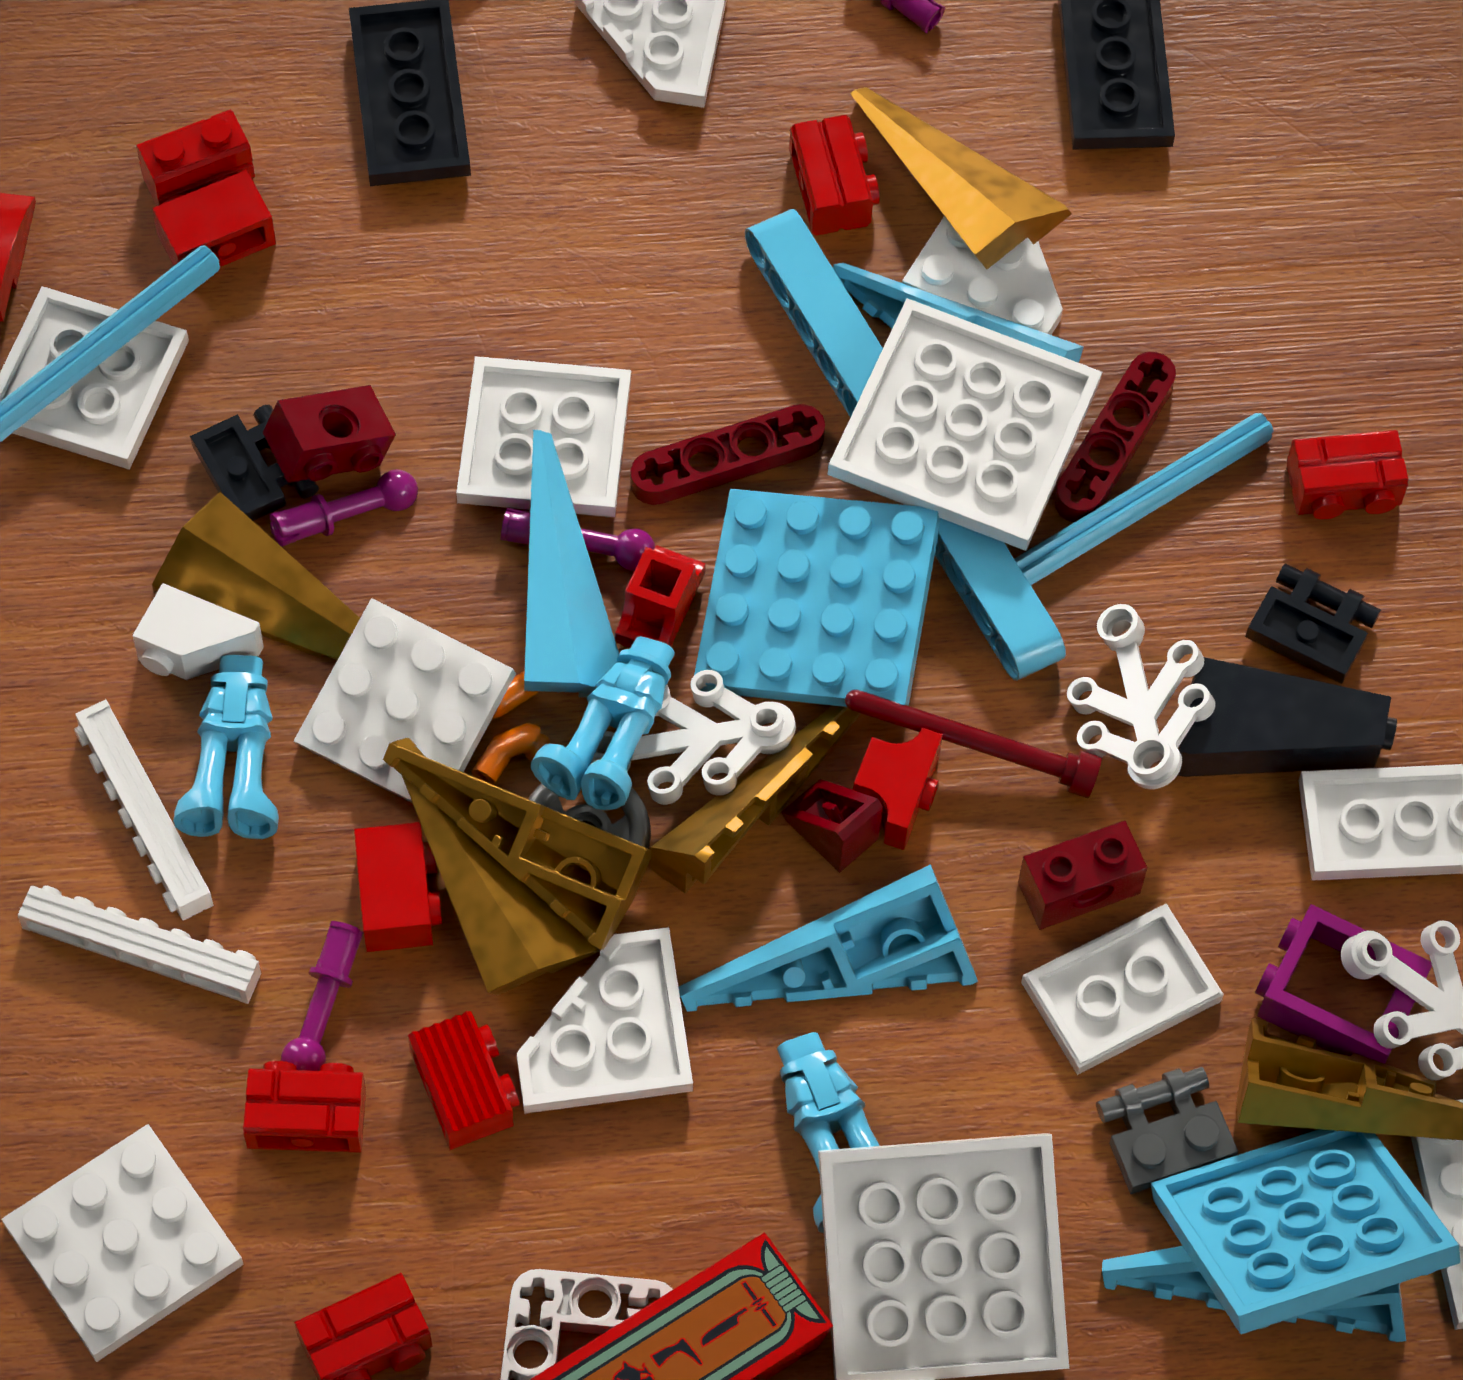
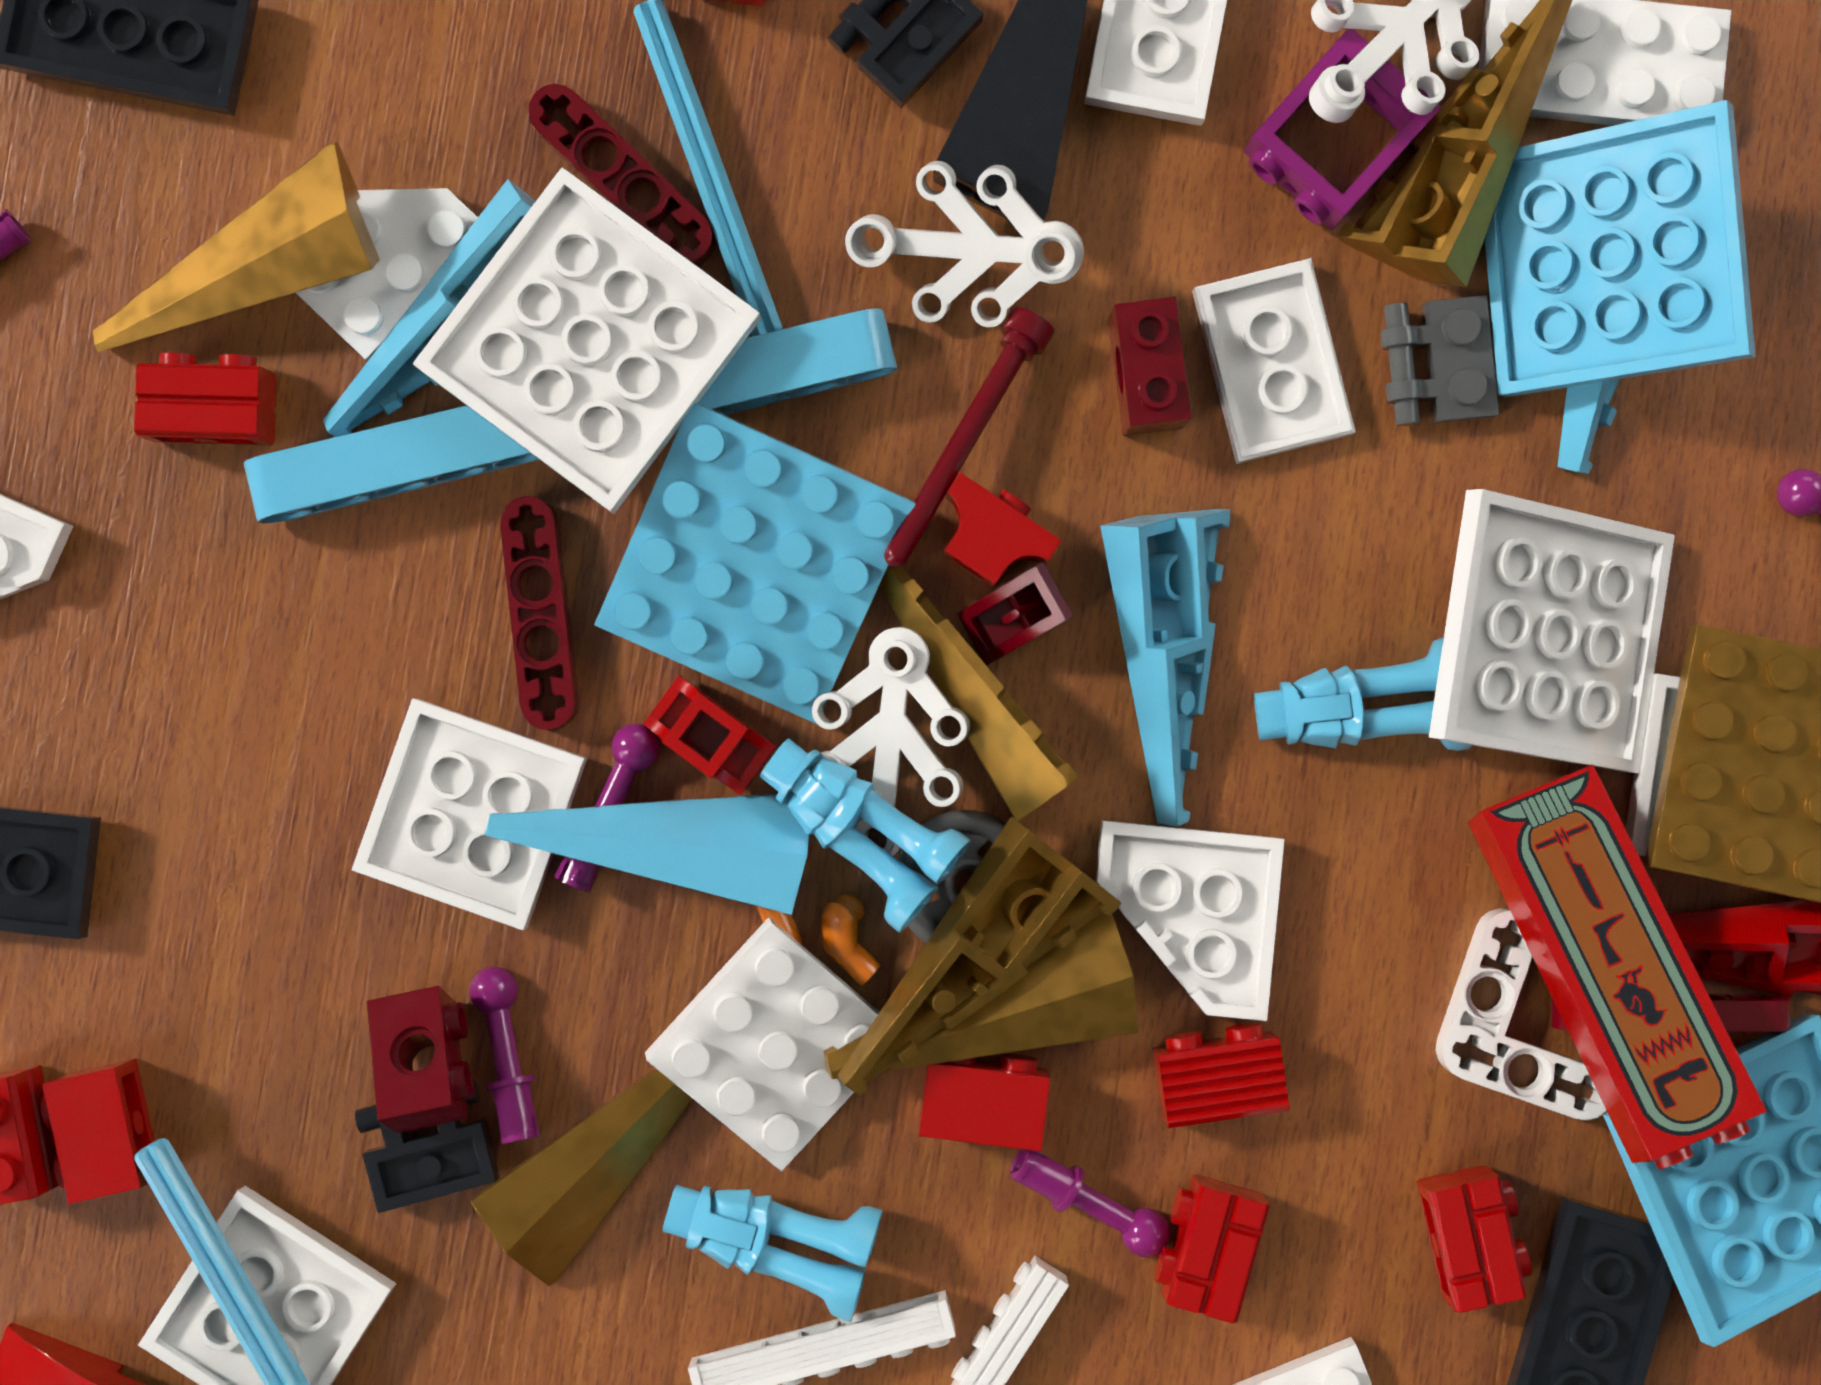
camera: 70 degrees left, 25 degrees up
white slope [133,583,264,680] -> none

